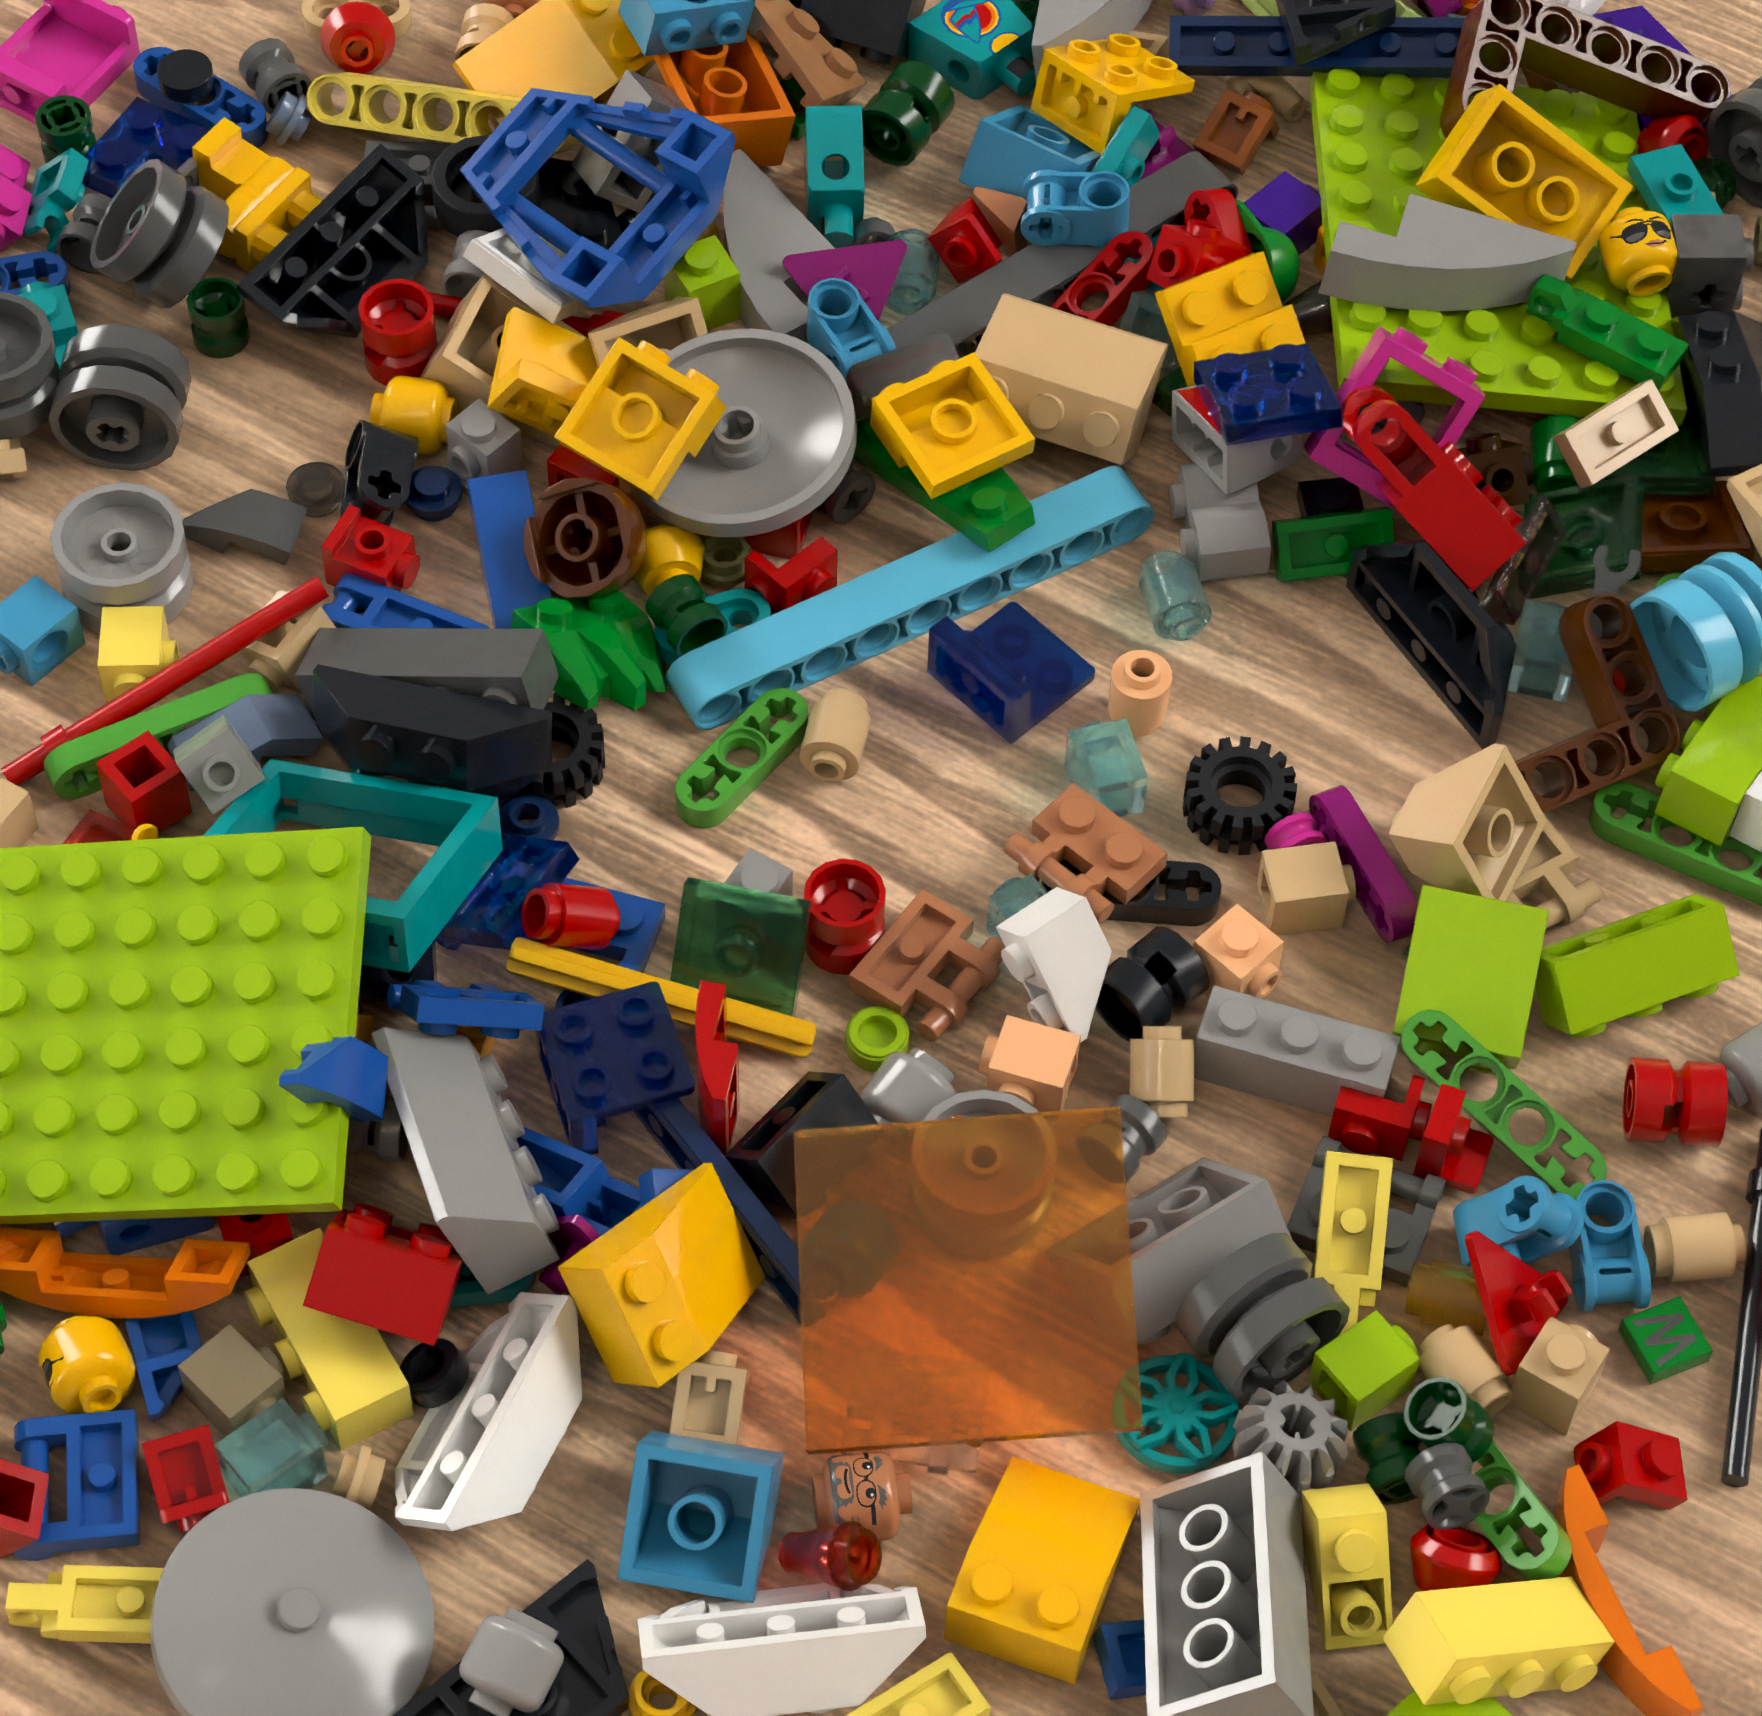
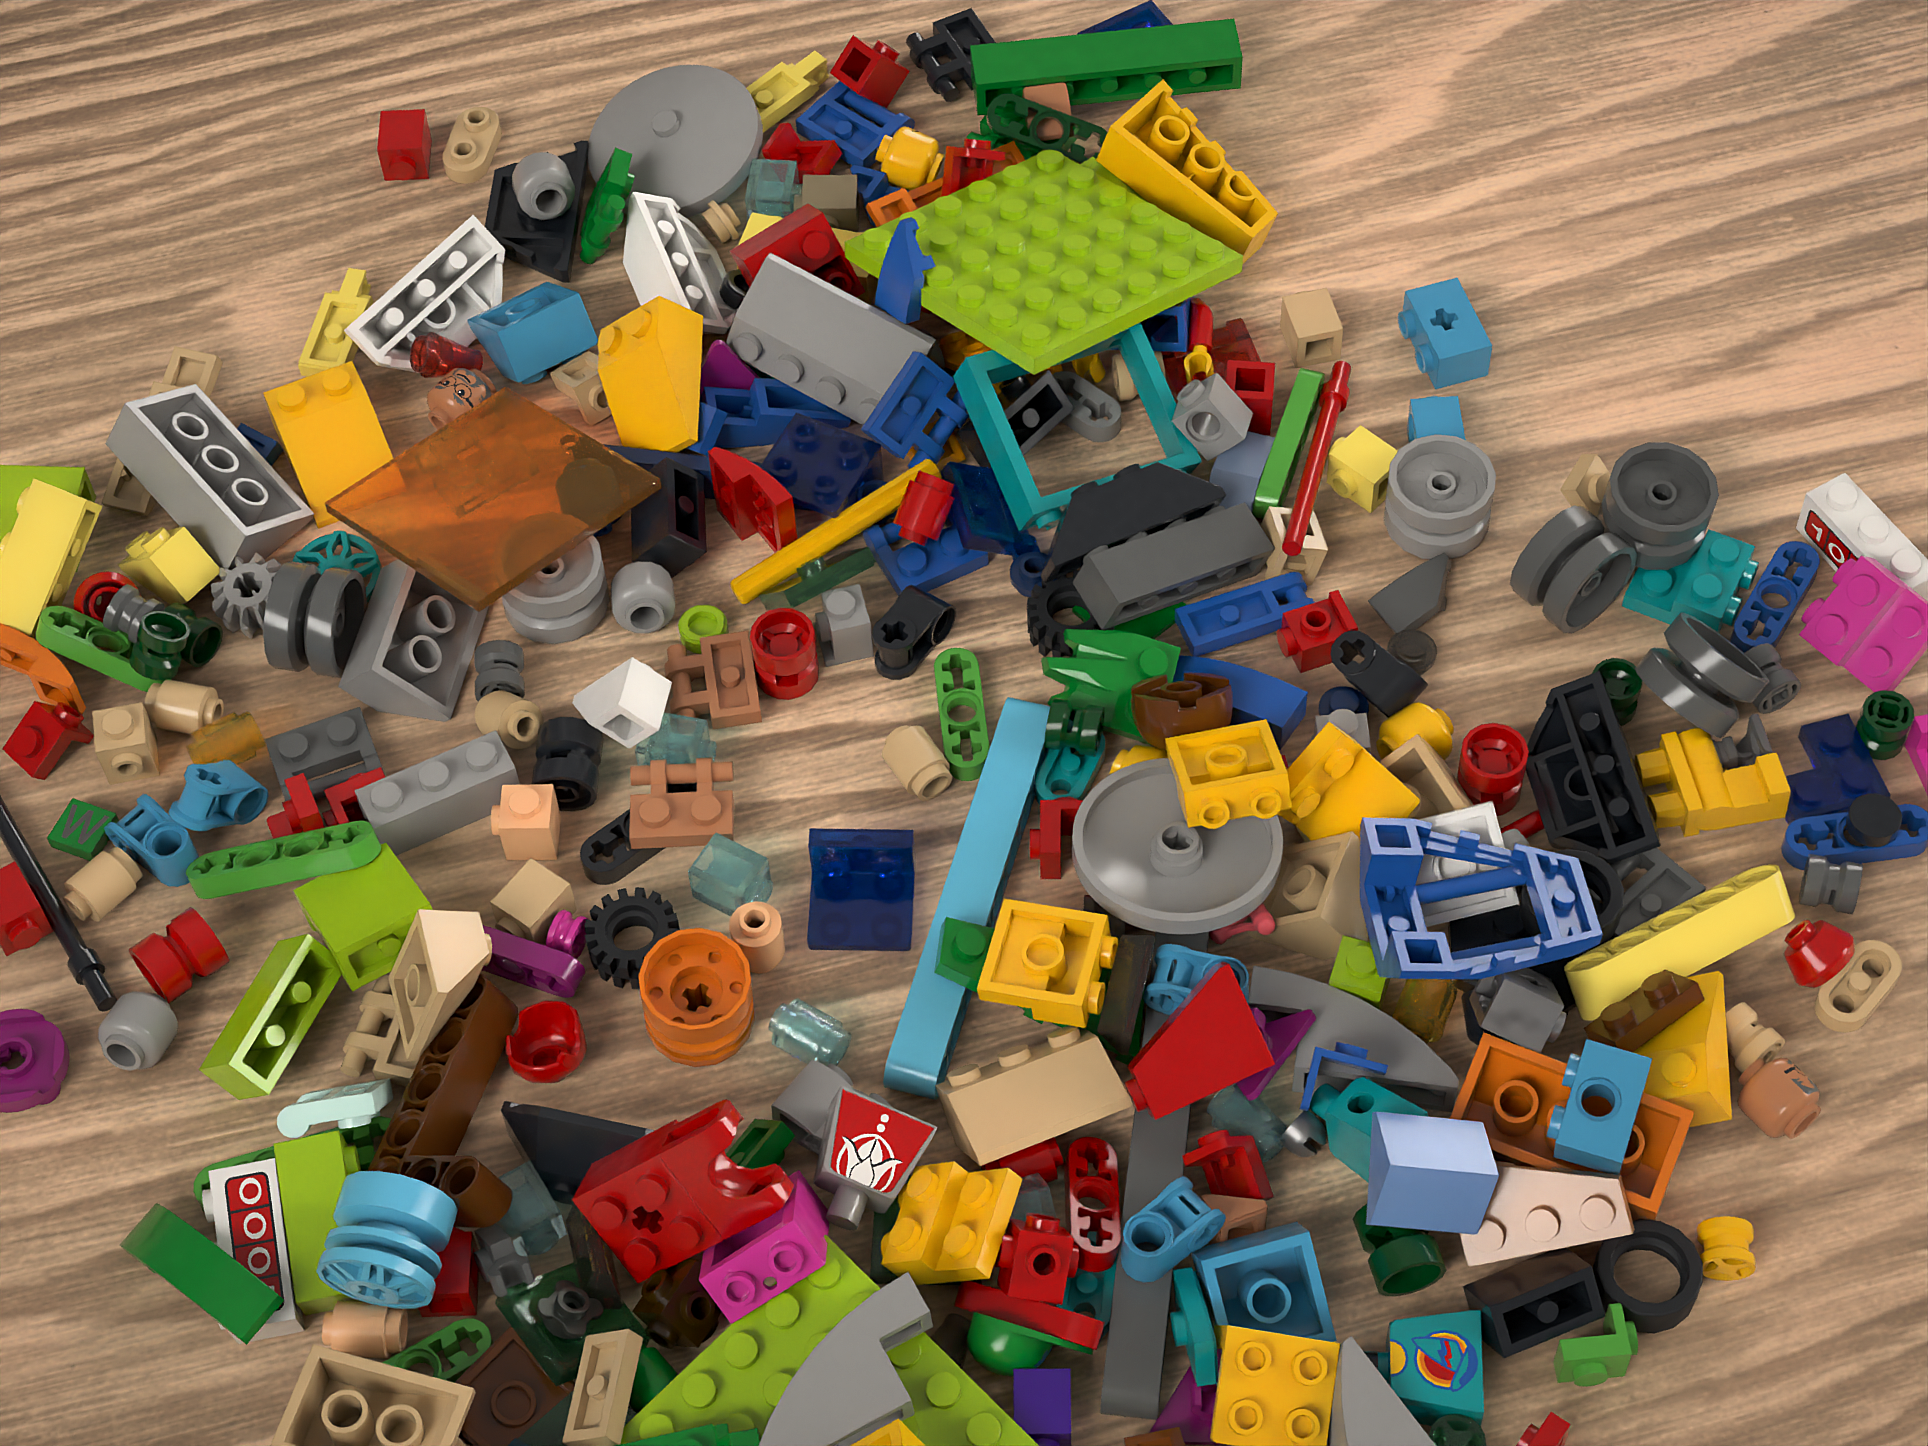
camera: 140 degrees right, 0 degrees up
teal plate [23,147,89,253] -> none
sand blue plate [265,91,313,146] -> none
light nougat brick [978,1015,1081,1121] -> none
clear blue plate [1194,344,1342,446] -> none
lime brick [1308,1310,1420,1431] -> none
light yellow hinge [1313,1151,1393,1335] -> none
red piece [1465,1231,1573,1376] -> none
none -> light aqua plate [277,1078,393,1138]
none -> red hair [506,1000,587,1083]
none -> pearl dark grey plate [537,1280,603,1339]
none -> green plate [579,147,635,264]
none -> orange wheel [638,928,755,1067]
none -> black piece [872,585,956,680]
none -> red bracket [941,138,1006,197]
none -> red slope [1124,961,1275,1120]
none -> blue bracket [1299,1042,1388,1112]
none -> medium blue slope [1366,1112,1499,1235]
none -> reddish brown plate [1584,970,1705,1052]

